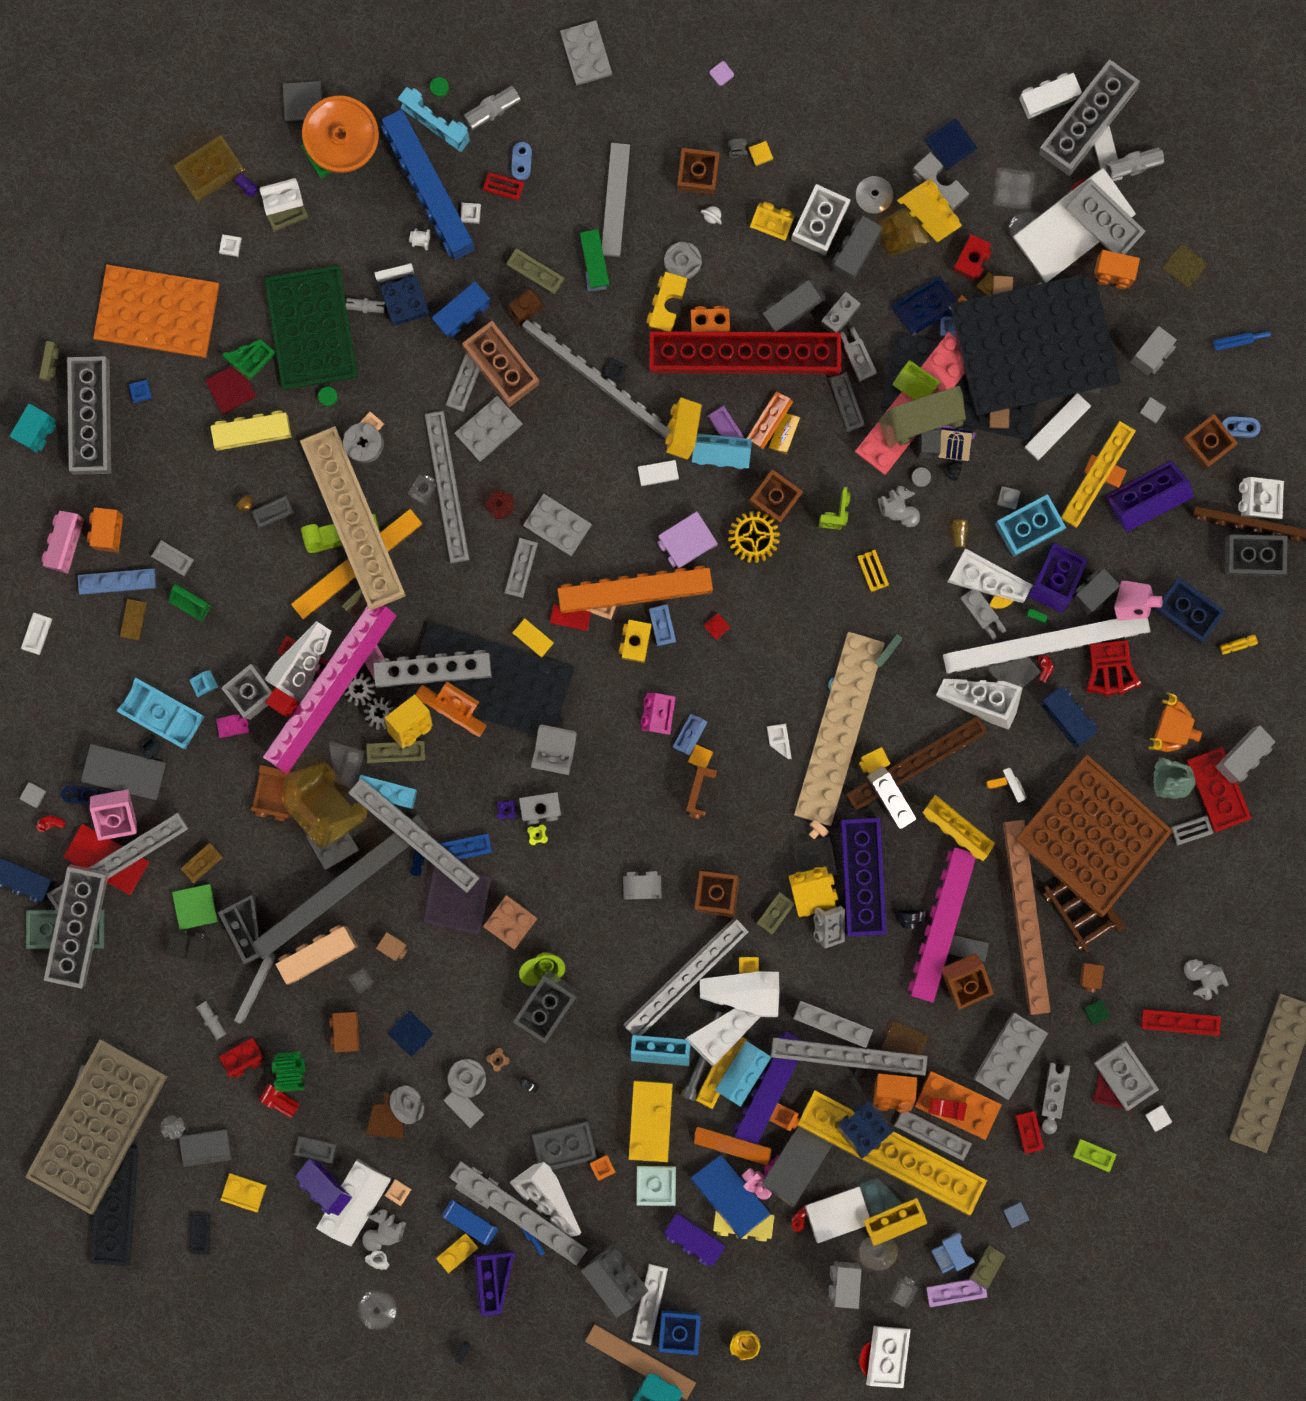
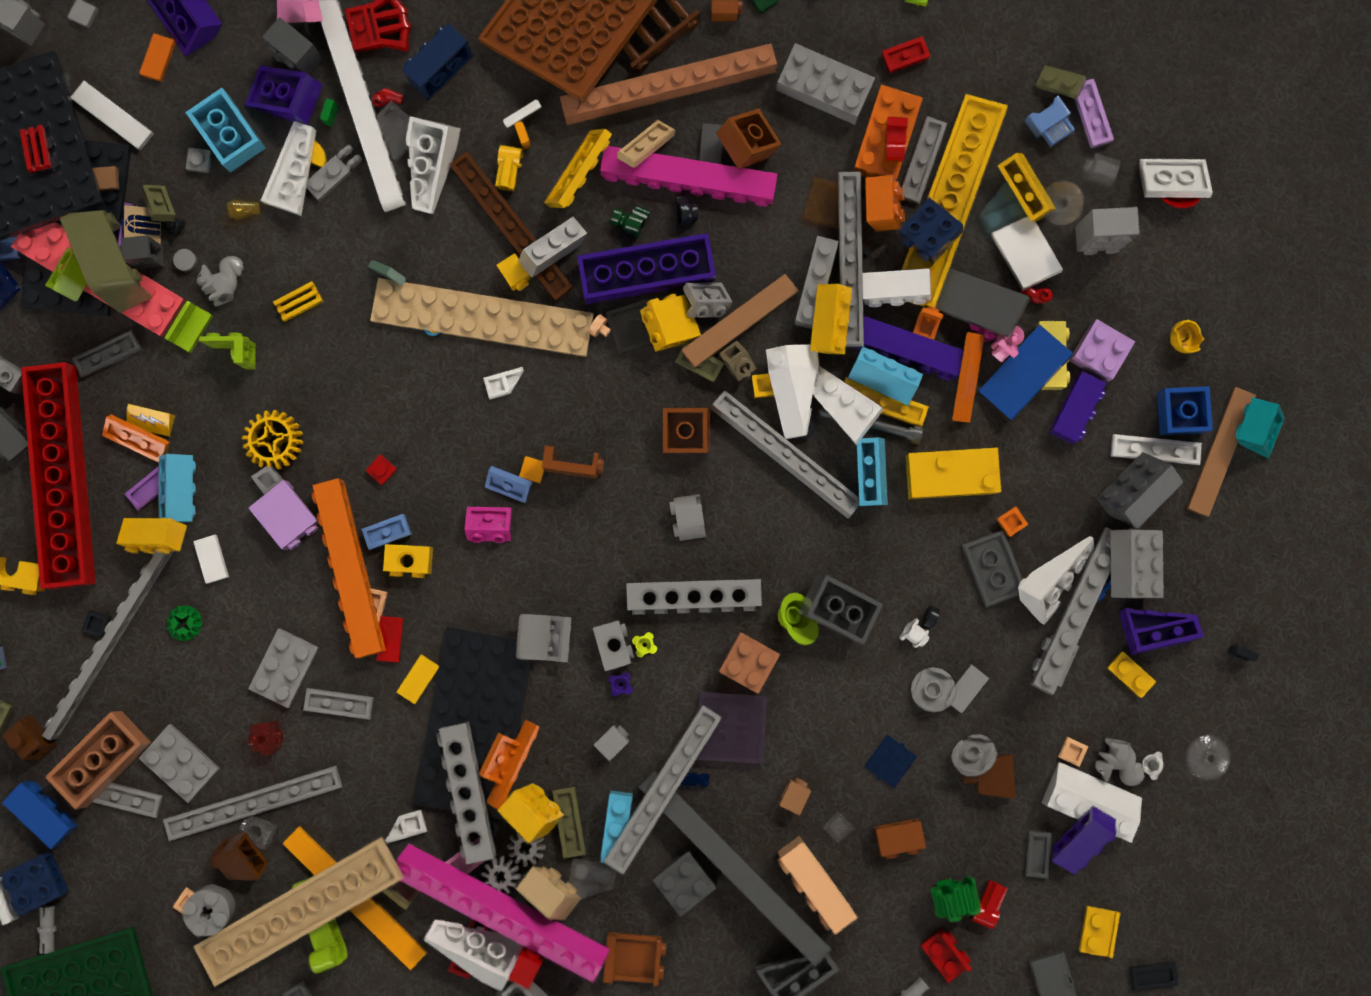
camera: 95 degrees left, 0 degrees up
light grey tile [234,952,277,1024] -> none
clear yellow windscreen [282,762,368,848] -> none
green tile [318,387,338,407] -> none
blue plate [440,834,492,860] -> none
blue beam [441,1199,499,1246] -> none
medium nougat plate [486,1048,510,1071] -> none
light aqua tile [637,1166,676,1206] -> none
orange brick [691,306,730,332] -> none
dark orange brick [748,469,803,525] -> none
light grey hinge [840,326,877,382] -> none
sand blue tile [1003,1202,1029,1228] -> none
light grey plate [1041,1062,1070,1134] -> none
yellow tile [1061,421,1136,528] -> none
none -> red tile [20,125,52,173]
none -> olive plate [141,185,176,222]
none -> lime panel [165,301,213,353]
none -> green gear [166,605,202,641]
none -> reddish brown torso [210,832,269,880]
none -> light grey plate [251,465,283,494]
none -> white tile [385,810,427,844]
none -> yellow piece [495,145,523,191]
none -> tan brick [516,867,581,920]
none -> light grey brick [594,725,630,761]
none -> dark green piece [610,206,651,238]
none -> tan tile [617,120,675,168]
none -> light grey brick [627,579,762,615]
none -> medium nougat tile [681,274,799,369]
none -> dark tan brick [719,341,757,381]
none -> yellow brick [810,284,852,354]
none -> white brick [862,269,931,307]
none -> white brick [899,618,929,648]
none -> lavender brick [1069,319,1135,383]
none -> light grey brick [1111,530,1164,598]

